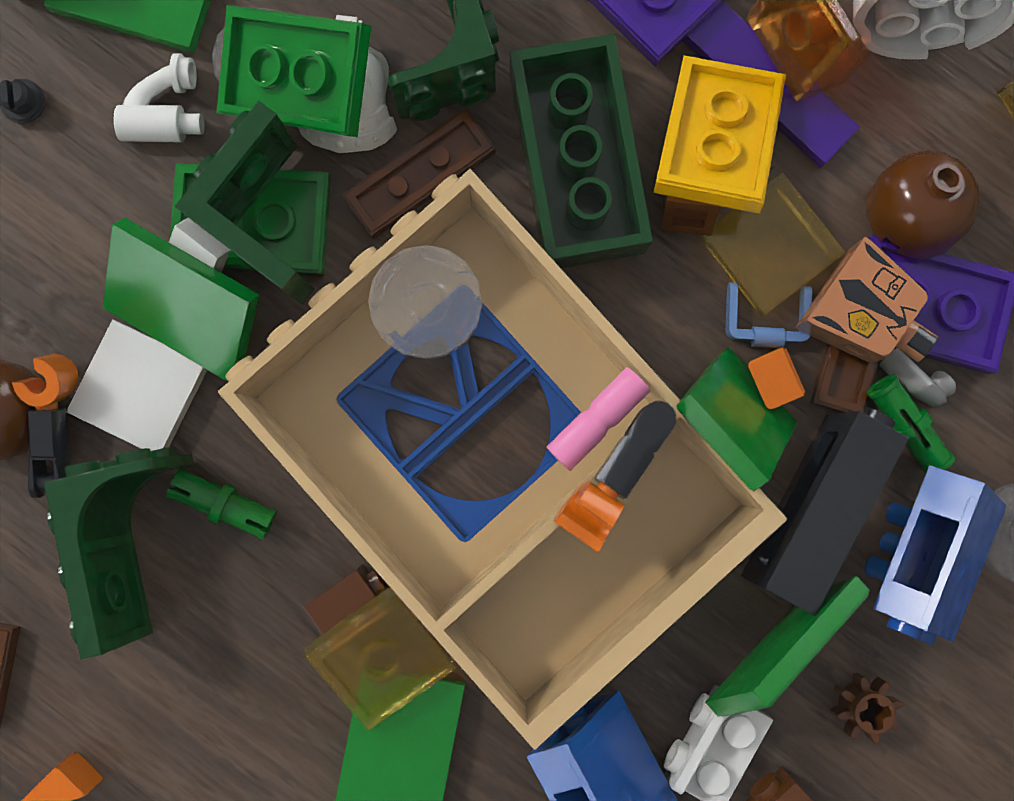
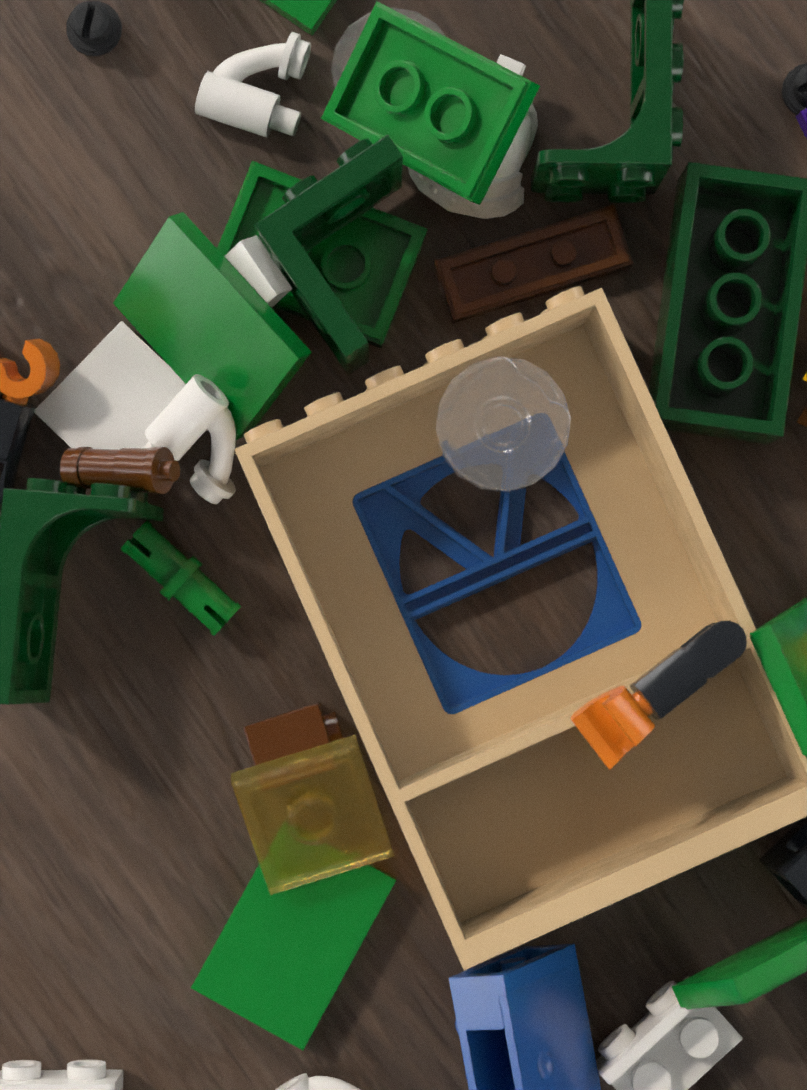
camera: 15 degrees right, 0 degrees up
bright pink piece [546,367,651,471] -> none
none -> reddish brown piece [60,447,180,494]
none -> white plant [143,374,236,504]

